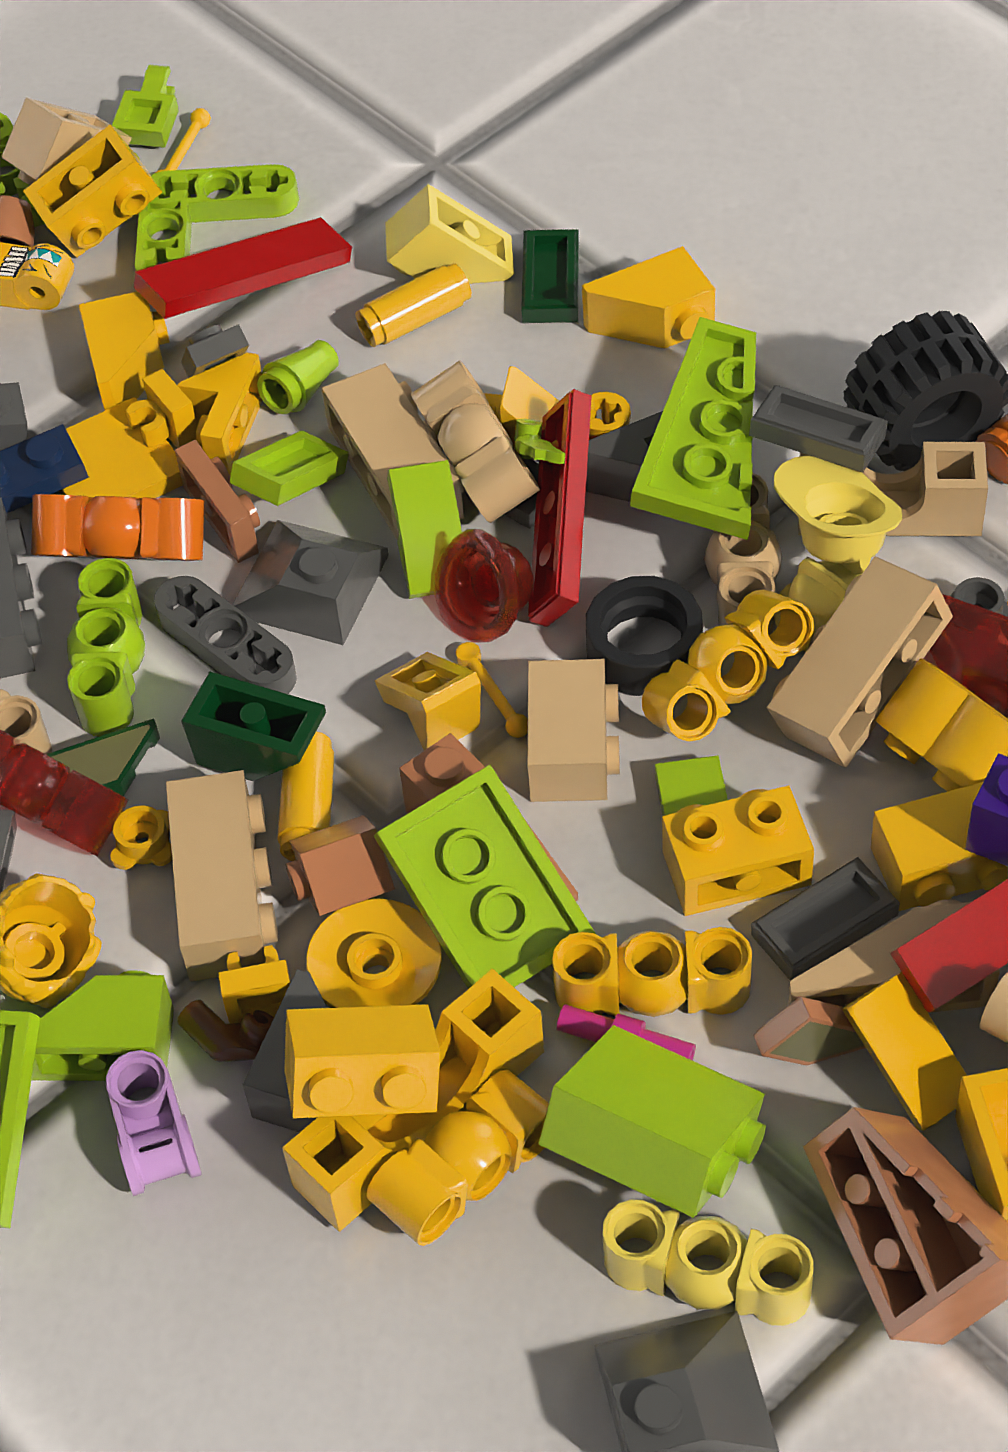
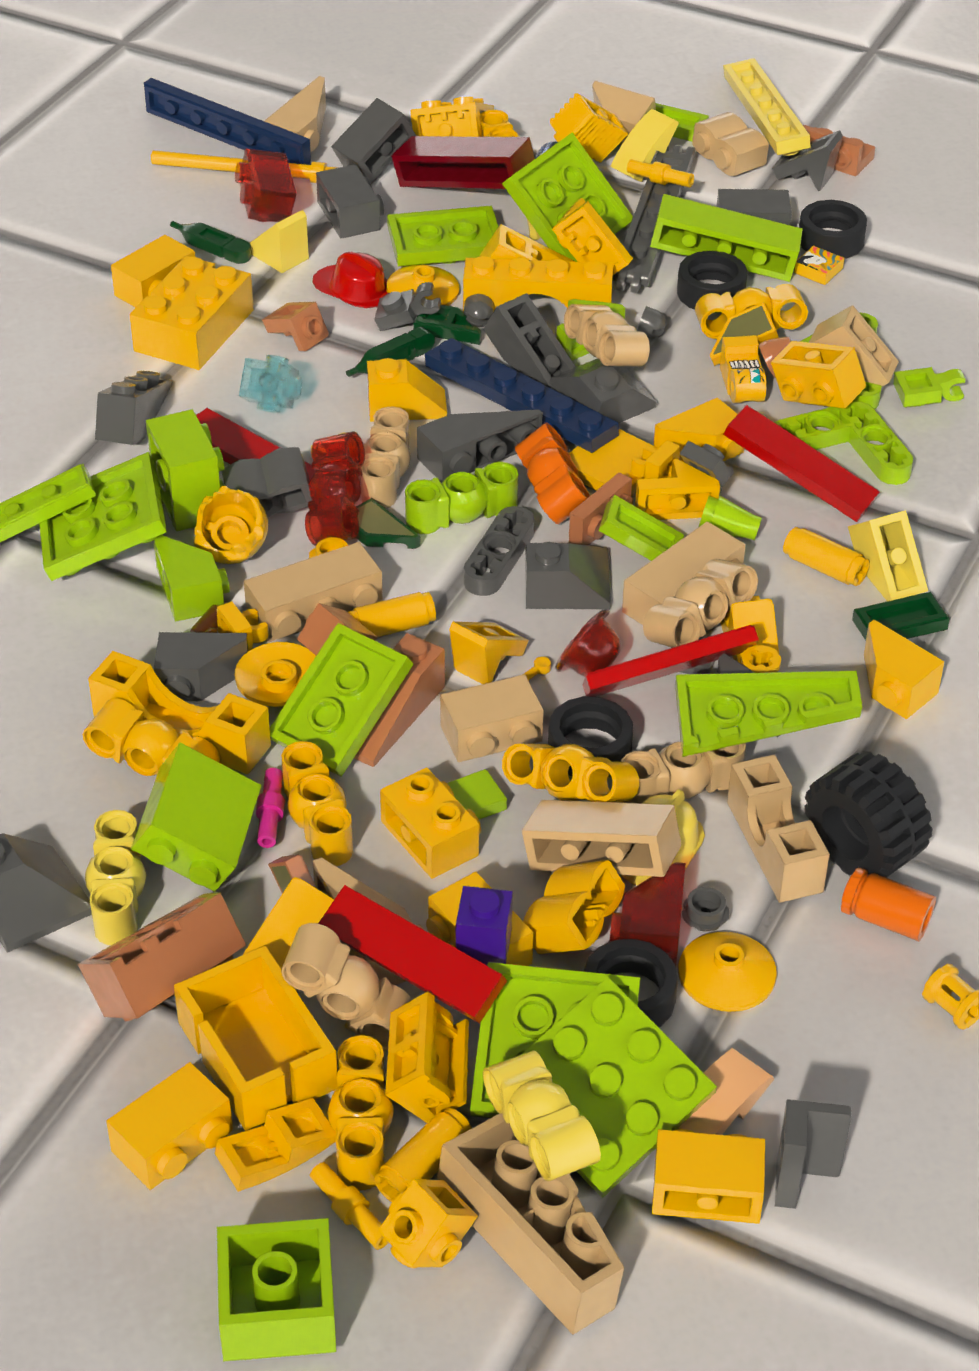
camera: 65 degrees right, 10 degrees down
lavender piece [106,1050,202,1196] -> none
yellow hinge [154,108,211,174] -> none
dark green slope [181,671,326,781] -> none
yellow brick [284,1004,441,1118] -> none
lime slope [387,460,469,599] -> none
lime piece [514,419,565,464] -> none
dark grey tile [749,385,888,472] -> none
dark grey tile [751,857,900,980] -> none
light yellow piece [774,455,902,575] -> none

